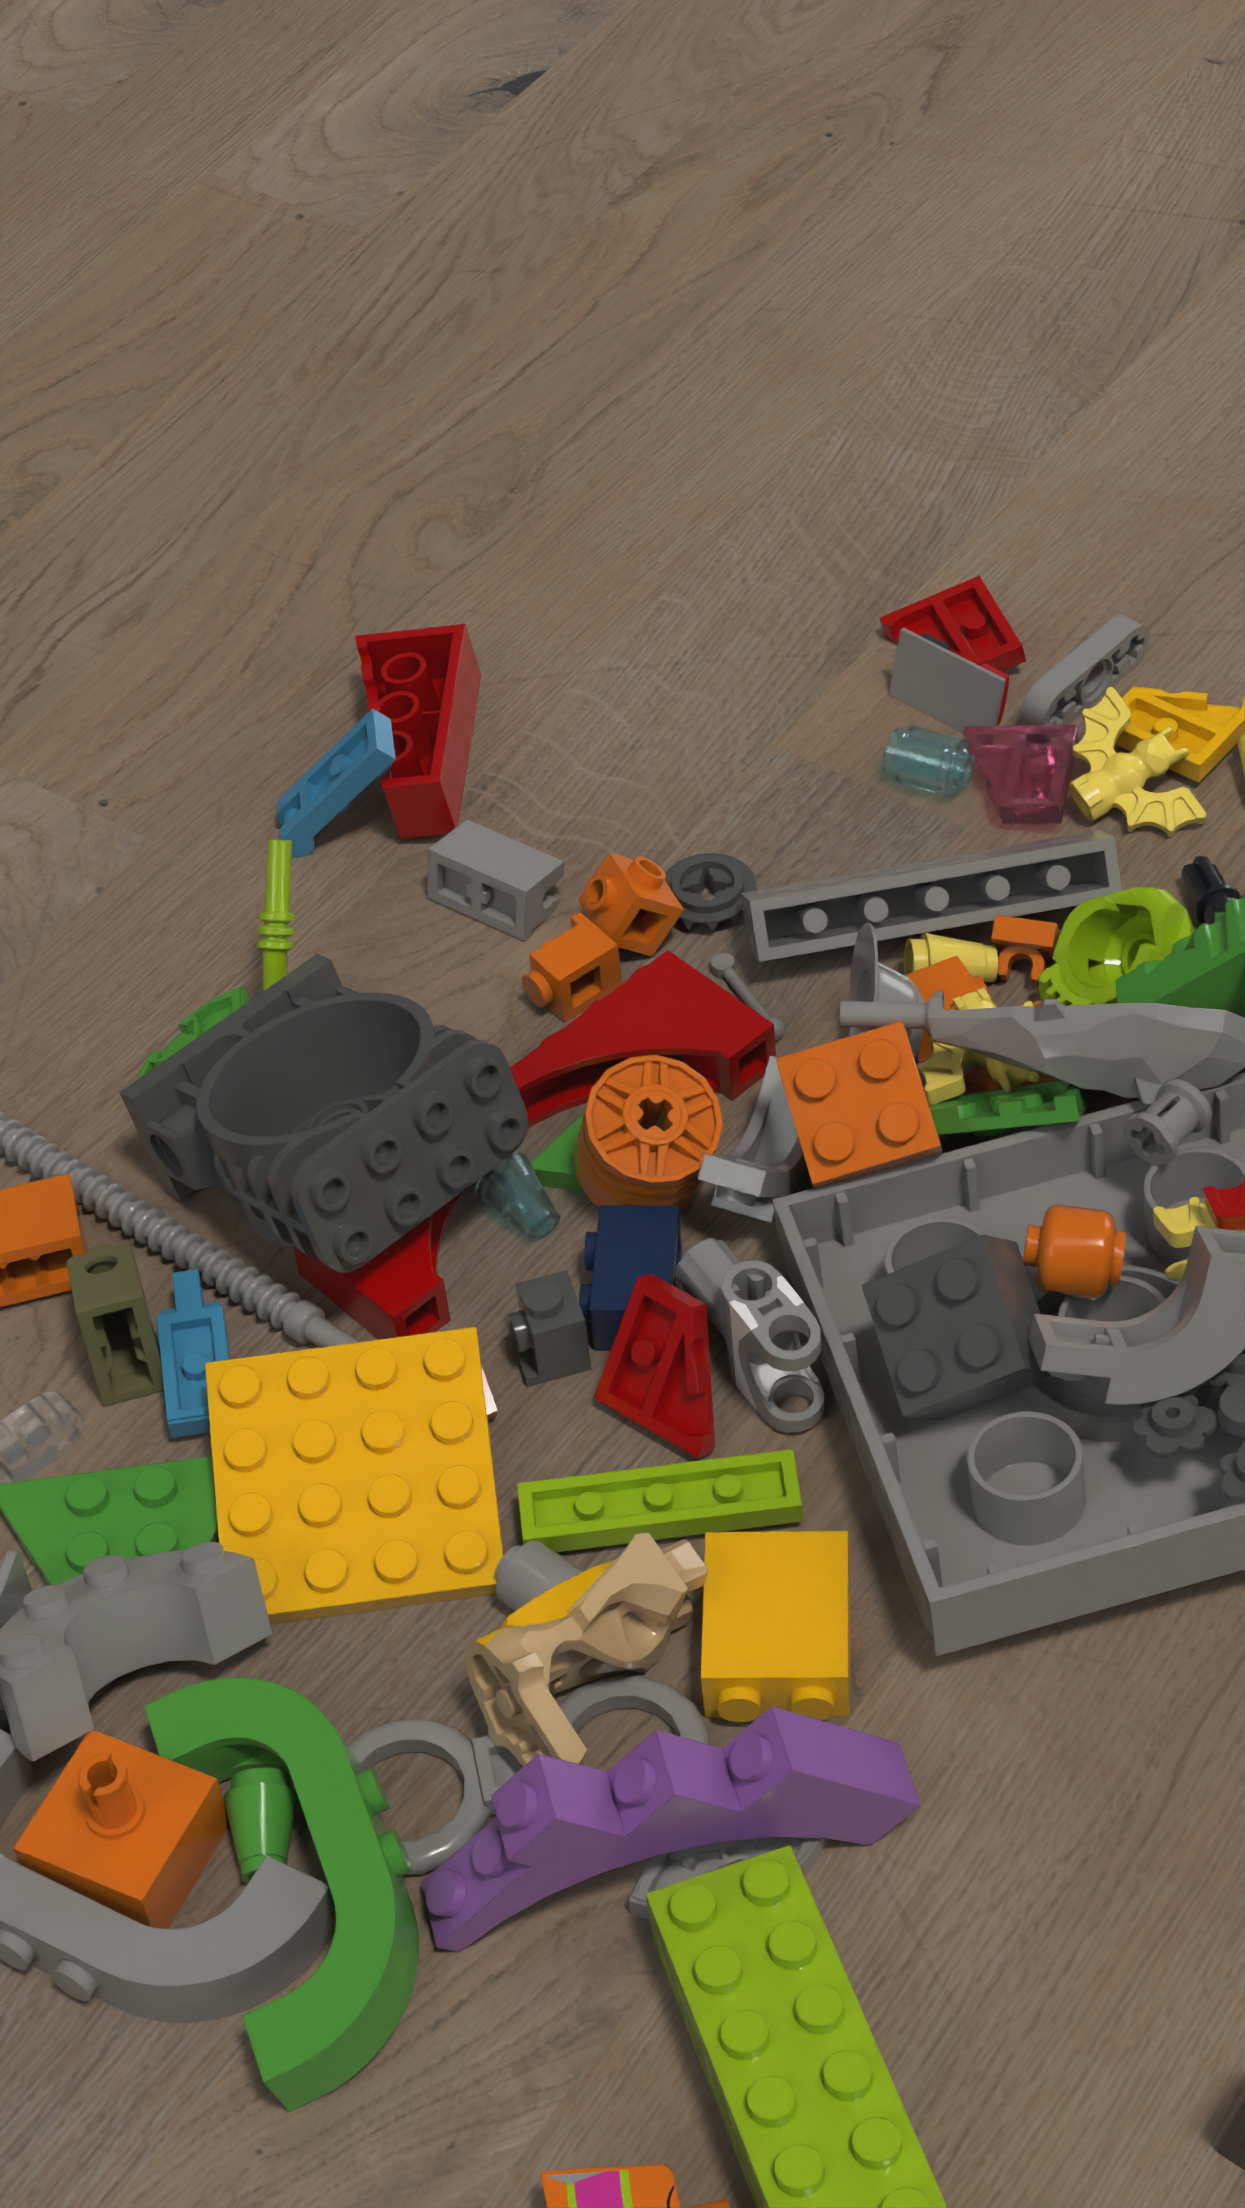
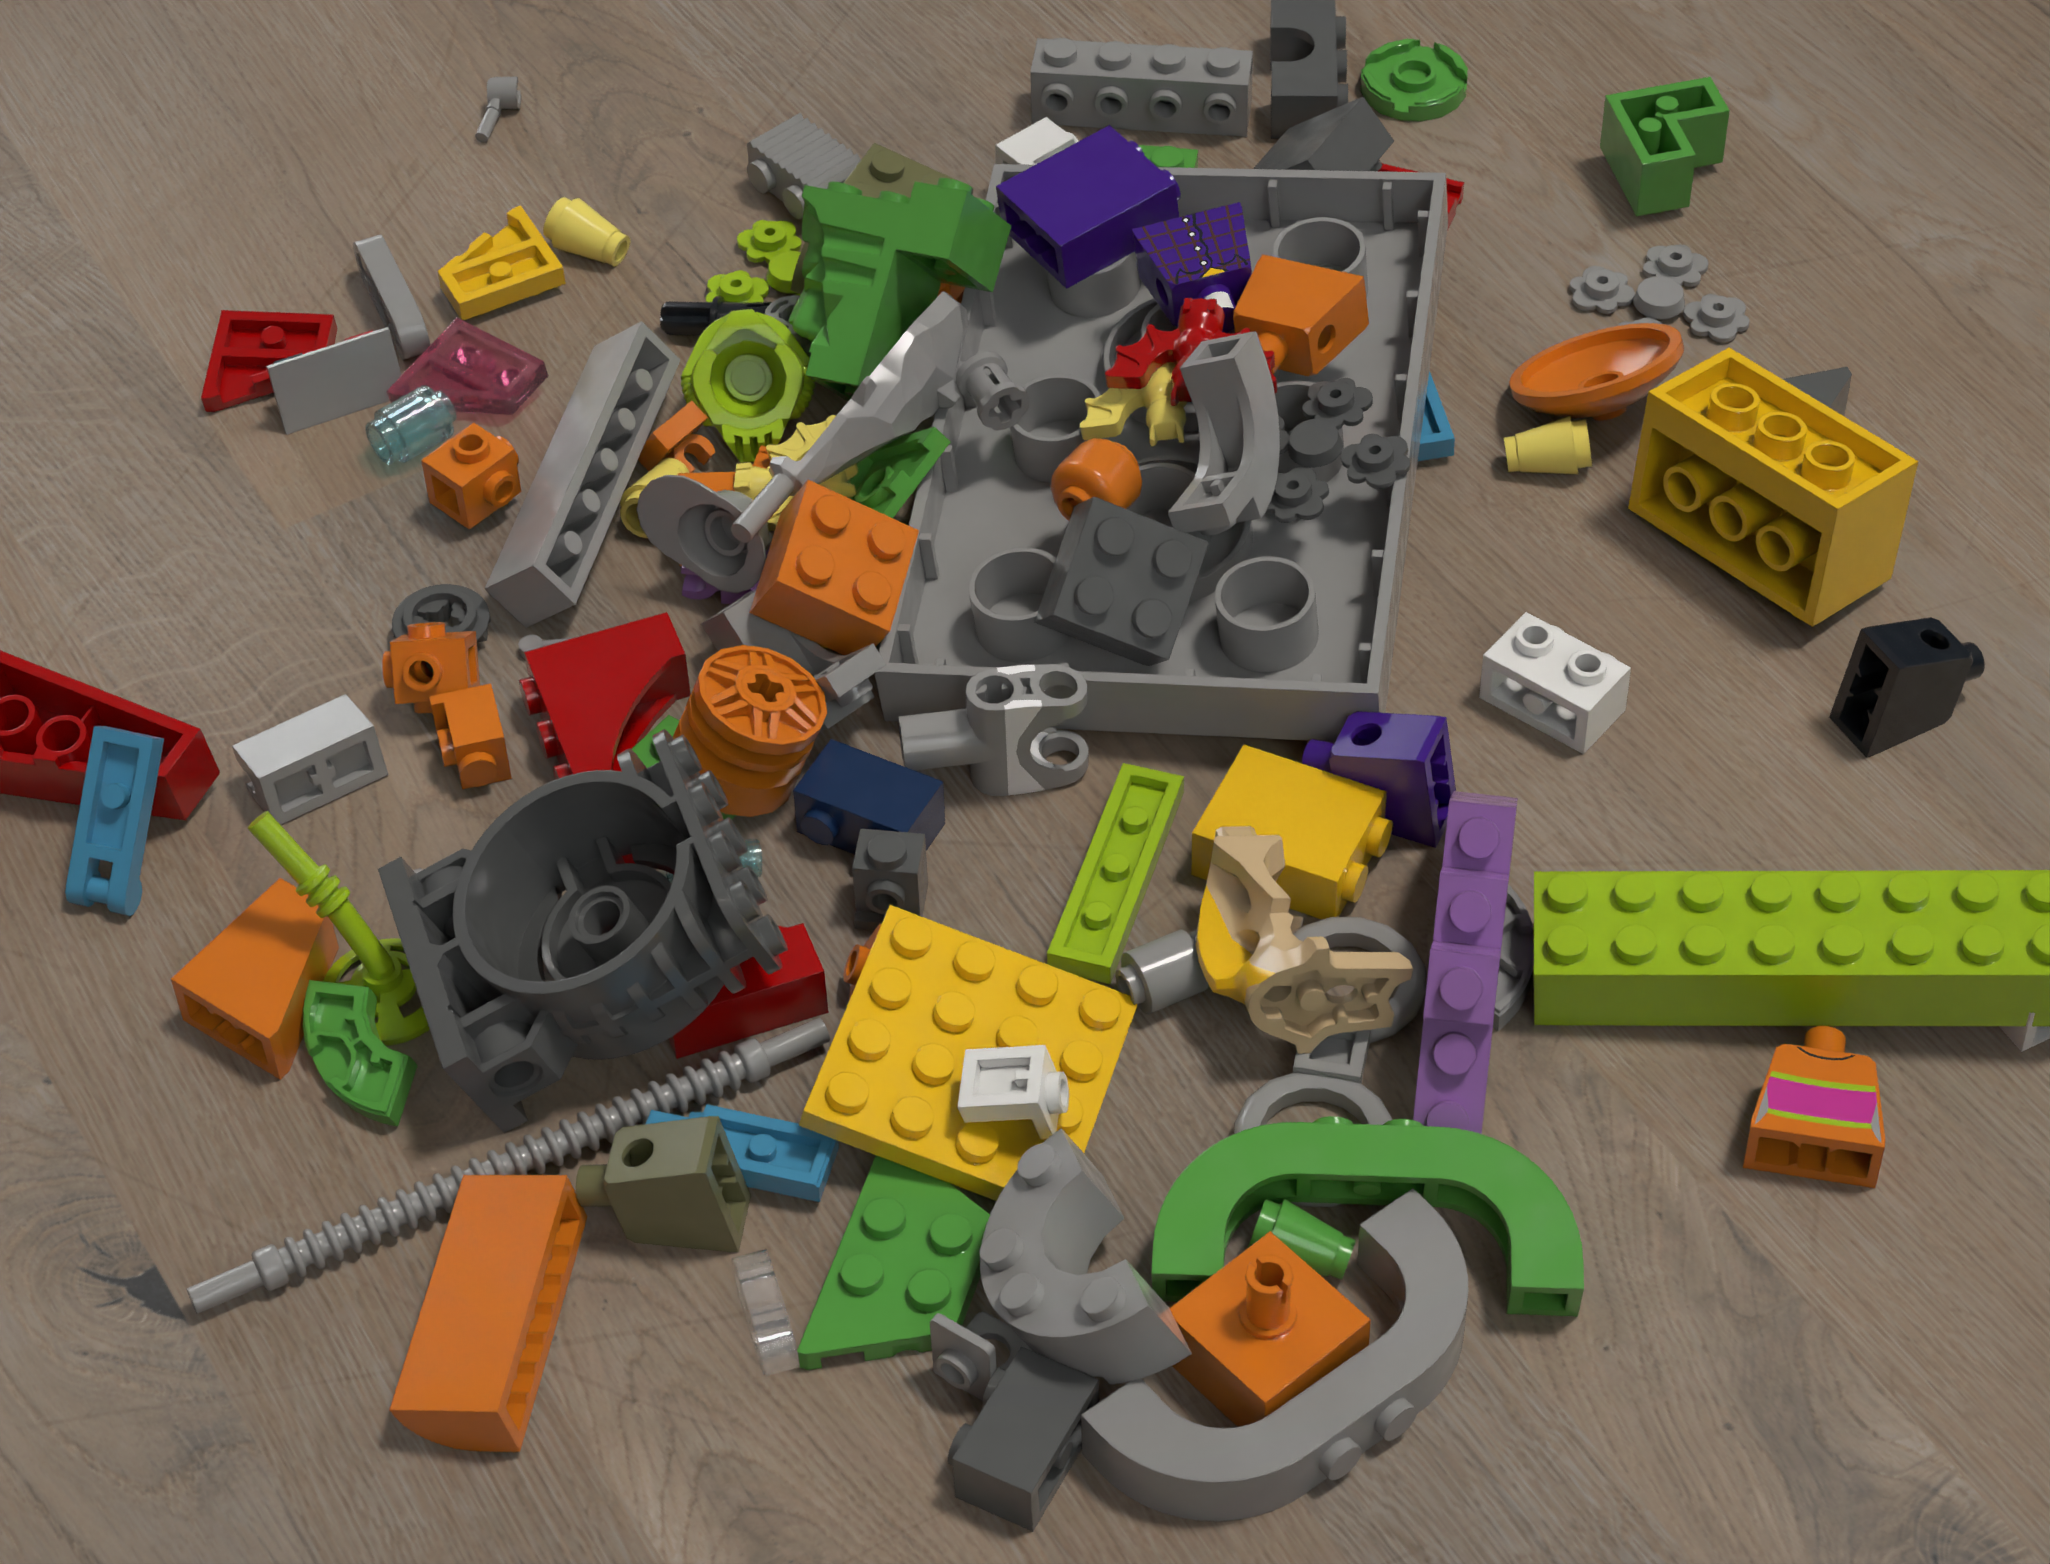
camera: 70 degrees left, 0 degrees up
red wing [594,1274,715,1458] -> none
light yellow animal [1068,687,1206,837] -> none
none -> orange slope [171,878,339,1080]
none -> orange brick [421,423,522,530]
none -> white bracket [958,1045,1069,1139]
none -> dark purple torso [1302,711,1456,848]
none -> white brick [1479,612,1631,754]

